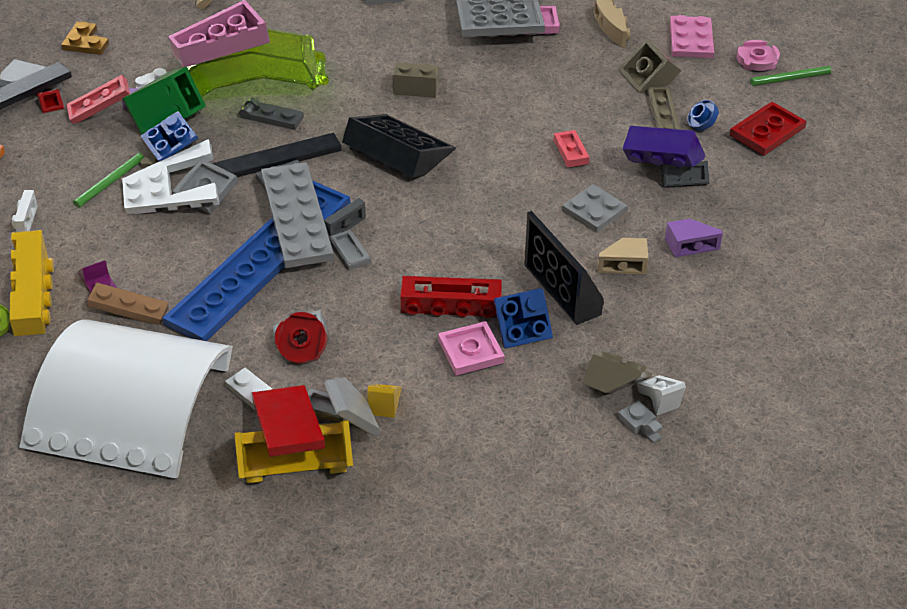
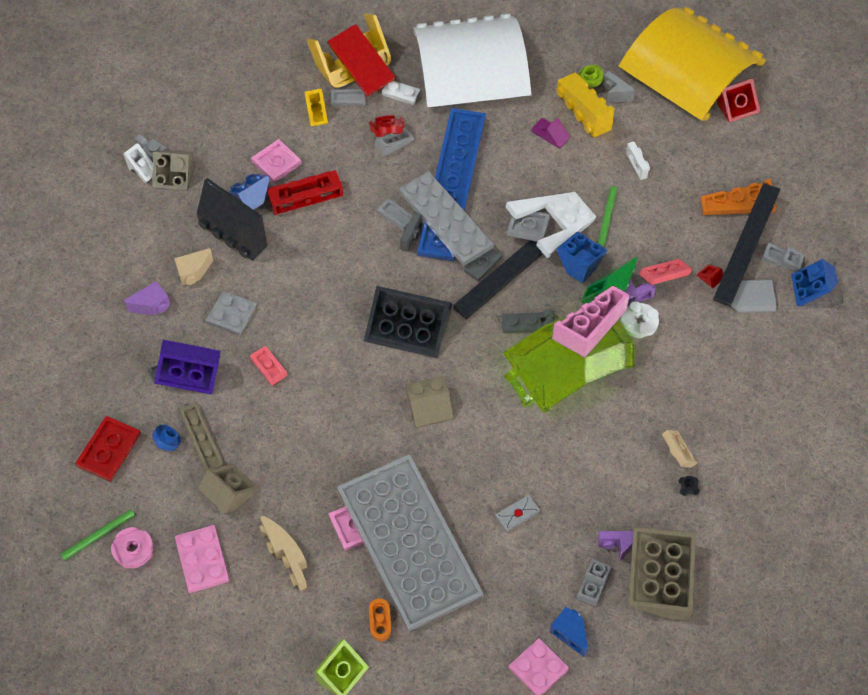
camera: 160 degrees right, 15 degrees up
pearl gold plate [61,21,109,55] -> none
medium nougat plate [87,283,169,325] -> none
light grey tile [324,377,380,437] -> none

